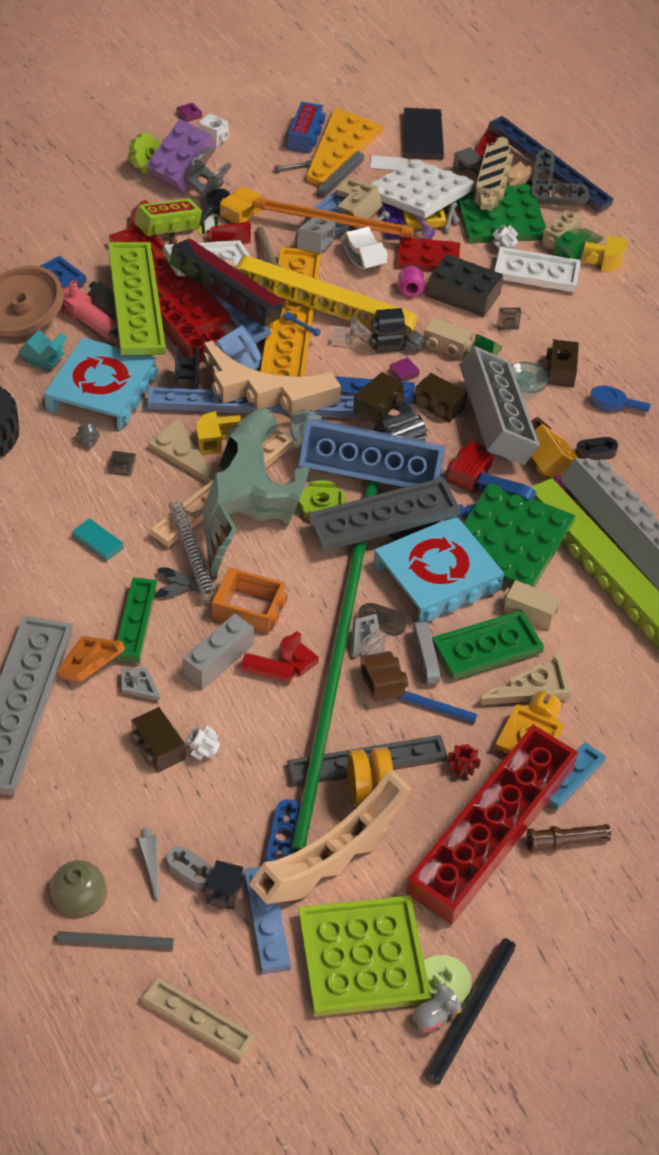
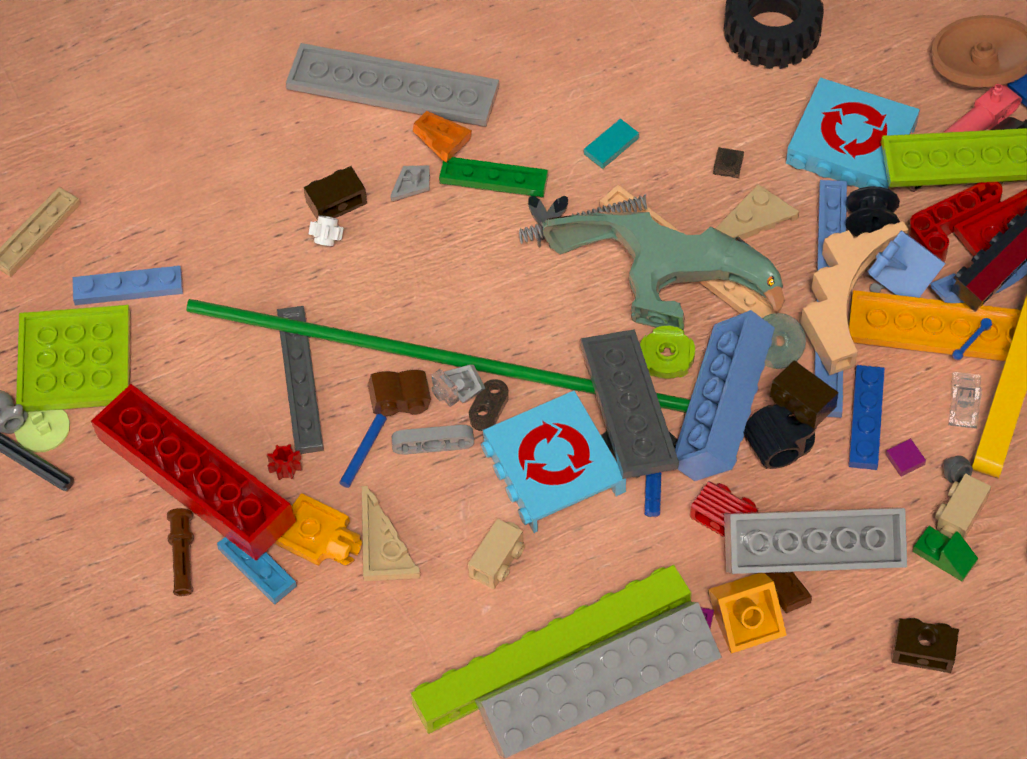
camera: 100 degrees right, 10 degrees up
teal brick [18,330,67,370] -> none
olive cylinder [50,860,108,919] -> none
dark grey bar [57,931,174,950] -> none
dark grey plate [76,424,100,449] -> none
light grey piece [138,828,160,901] -> none
light grey beam [167,846,213,890] -> none
light grey brick [183,614,254,690] -> none
yellow brick [196,411,241,455] -> none
black brick [206,860,243,910] -> none
orange window [212,567,288,634] -> none
red piece [241,653,295,683] -> none
light nougat arch [249,771,413,904] -> none
blue beam [266,799,300,862] -> none
red bracket [279,631,319,677] -> none
light orange wheel [347,747,393,810] -> none
black brick [370,308,405,353] -> none
dark brown brick [414,373,467,422] -> none
green plate [432,610,545,680] -> none
green plate [464,483,575,588] -> none
blue beam [475,473,537,500] -> none
clear smoke plate [497,308,521,330] -> none
clear light blue dish [511,362,548,394] -> none
black beam [575,437,619,460] -> none
blue piece [589,386,651,412] -> none

